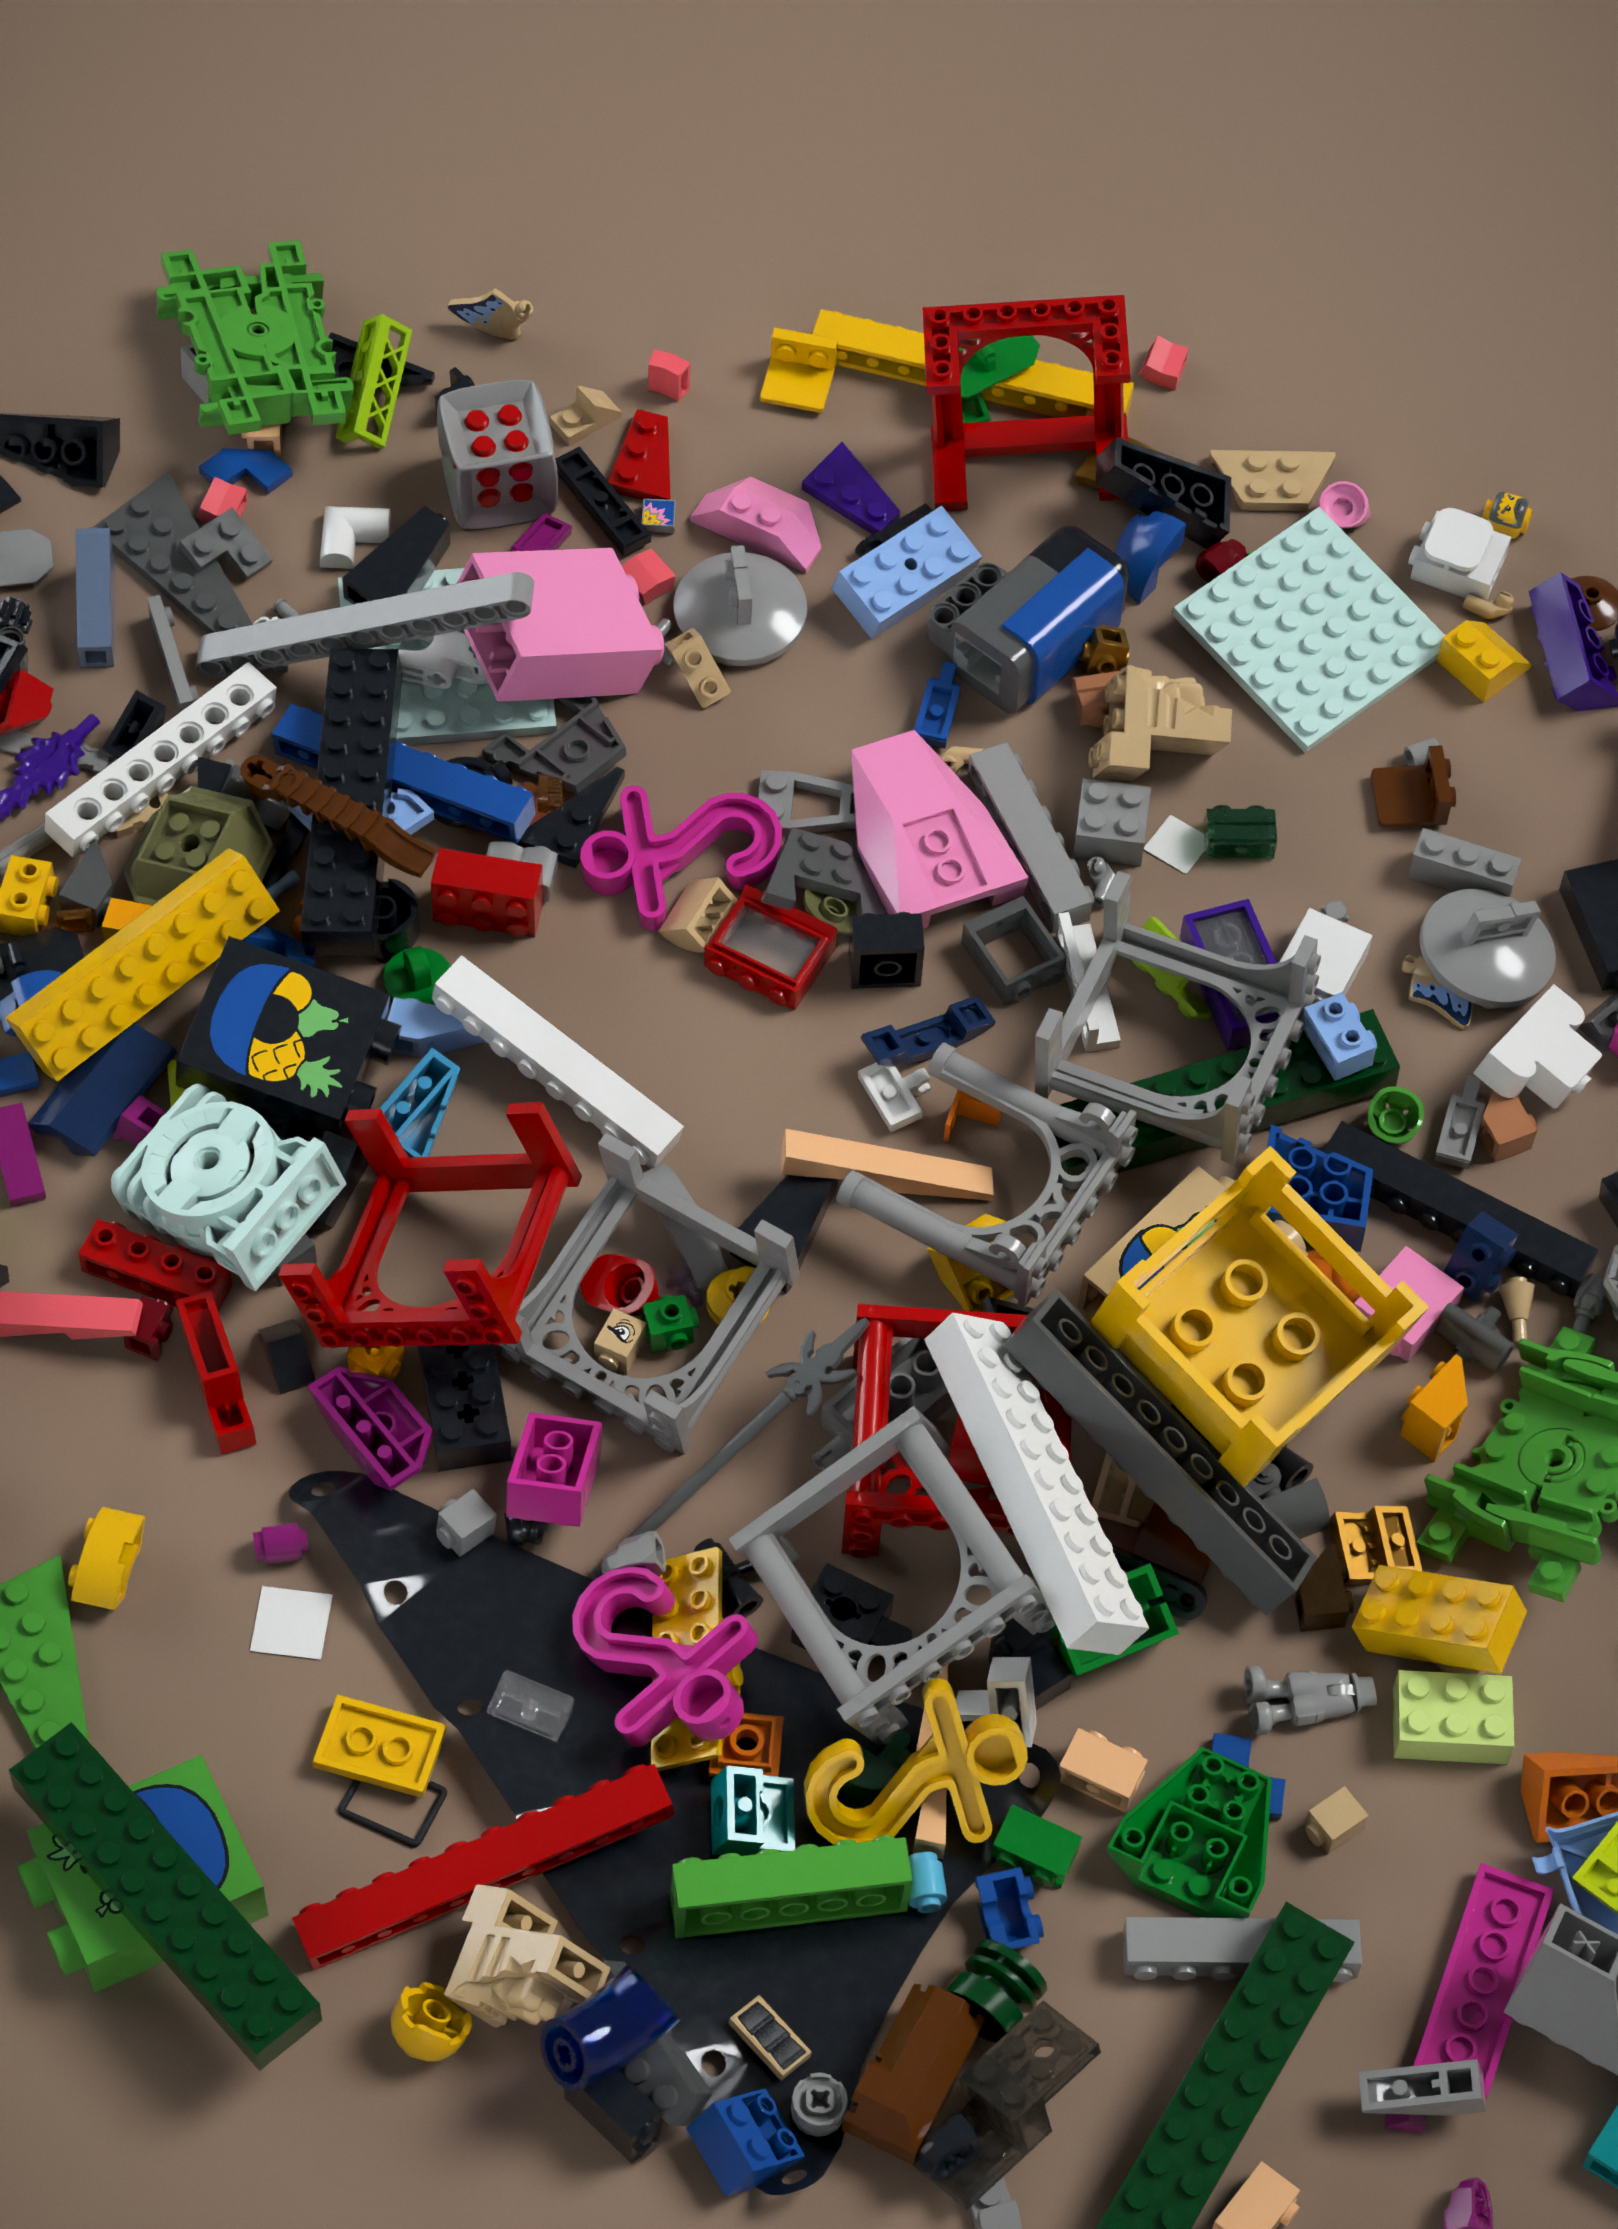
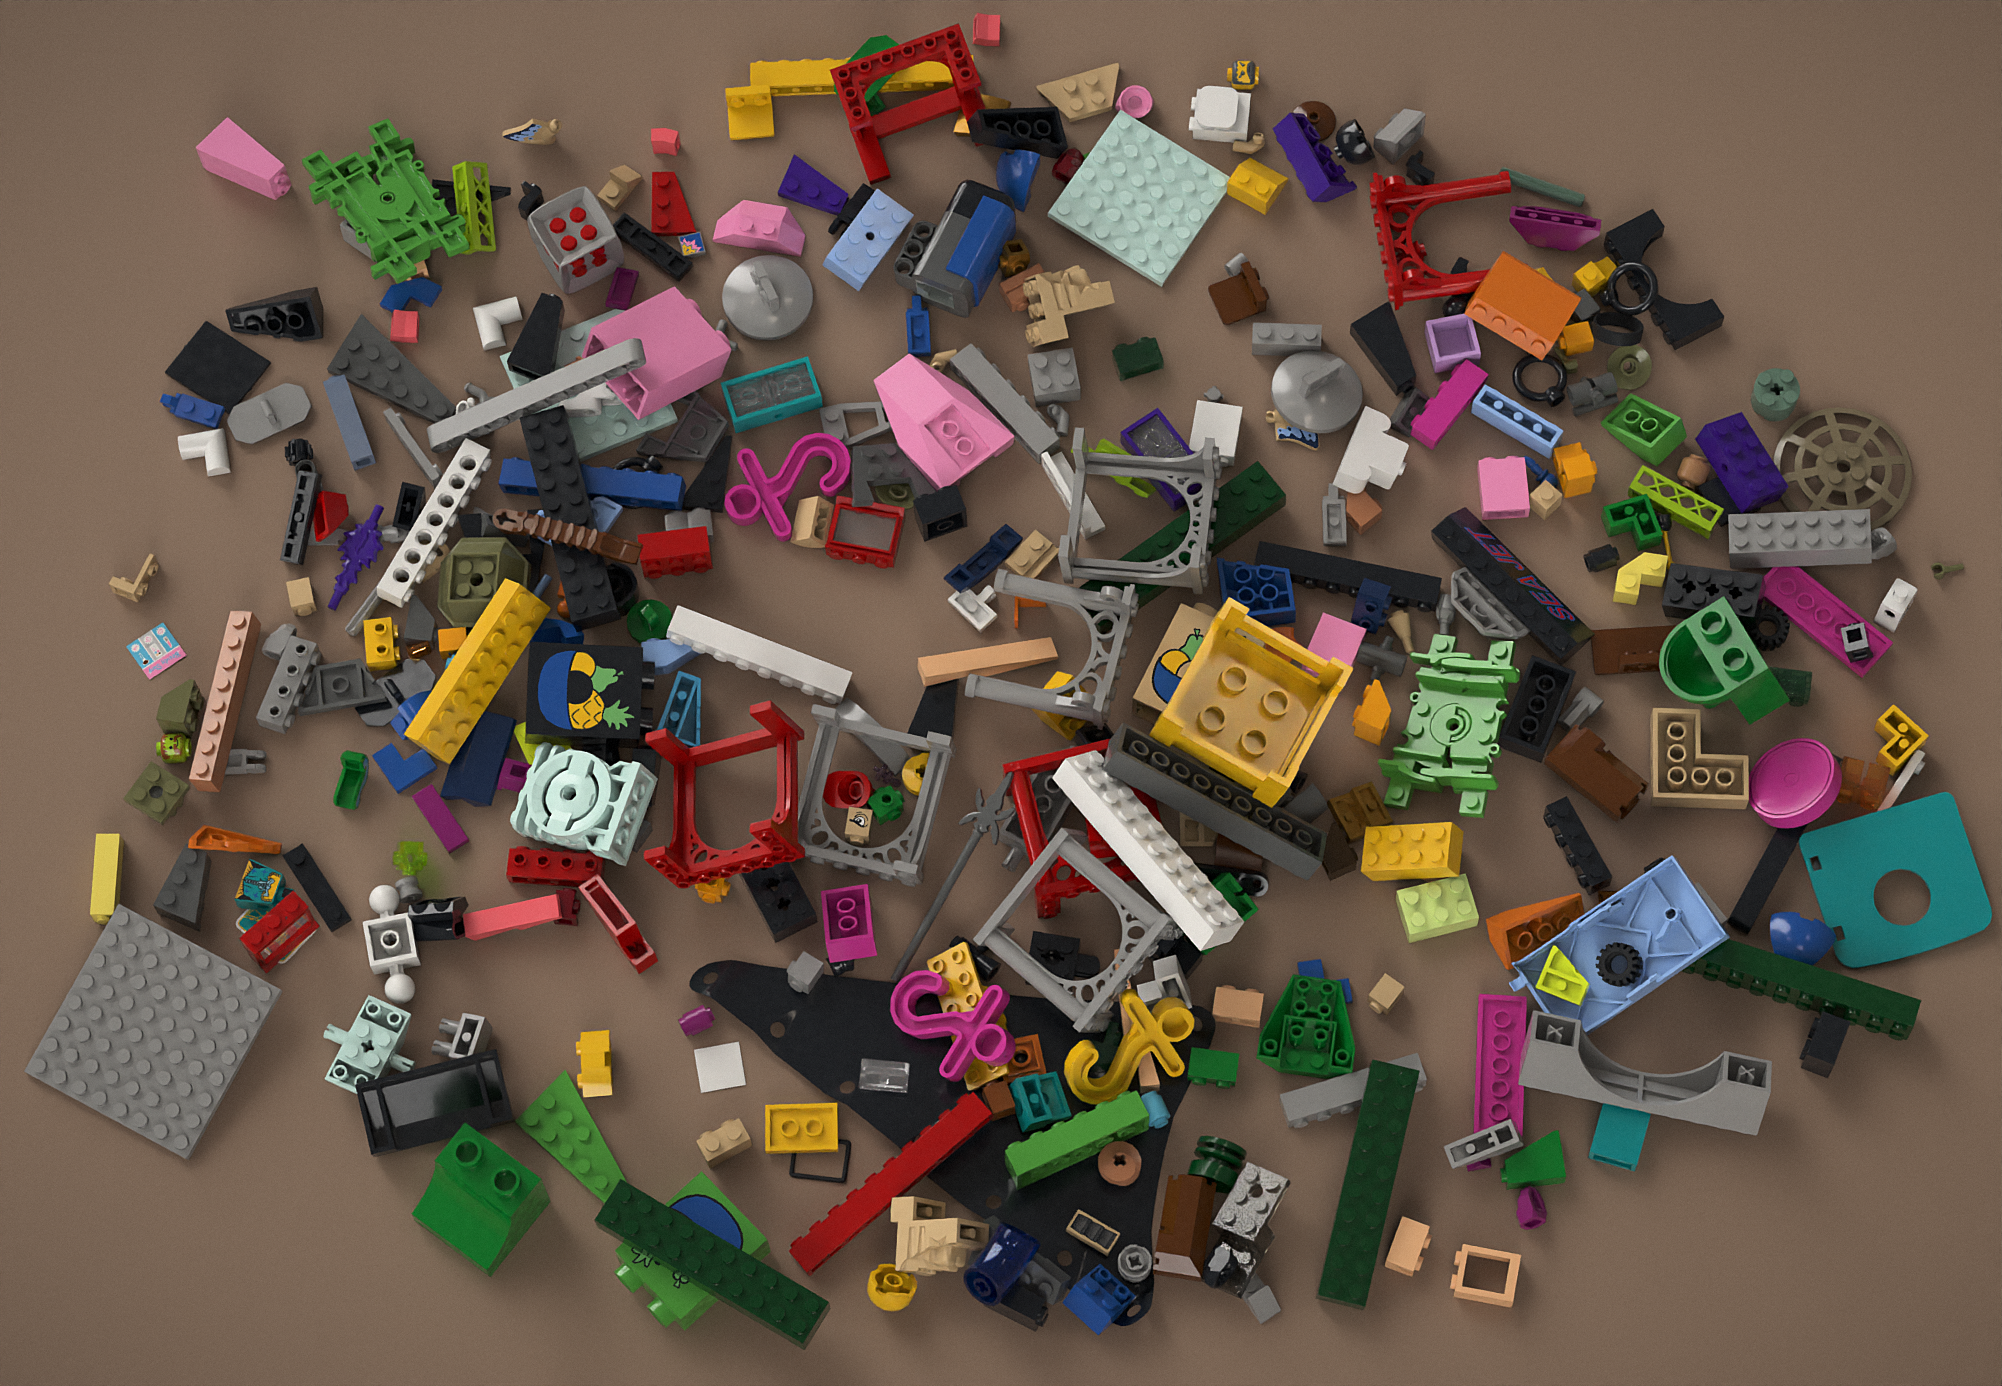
camera: 10 degrees left, 10 degrees up
dark grey plate [178,507,273,581] -> none
black slope [258,1319,315,1394] -> none
magenta wedge [307,1367,433,1491] -> none
clear orange piece [521,774,563,813] -> none
light grey rock [601,1531,666,1576] -> none
coral piece [621,548,676,605] -> none
tan bracket [664,628,731,708] -> none
dark grey window [961,896,1066,1004] -> none
blue cylinder [975,1867,1044,1949] -> none
white sticker [1144,815,1212,874] -> none
light grey piece [1244,1665,1377,1735] -> none
light blue brick [1302,992,1377,1081] -> none
bright green helmet [1367,1086,1424,1146] -> none
none -> bright pink slope [196,117,291,200]
none -> tan brick [696,1118,752,1169]
none -> brick [721,356,823,433]
none -> dark orange brick [982,1080,1016,1121]
none -> tan plate [1005,530,1059,579]
none -> nougat piece [1098,1141,1141,1186]
none -> green slope [1500,1130,1566,1190]

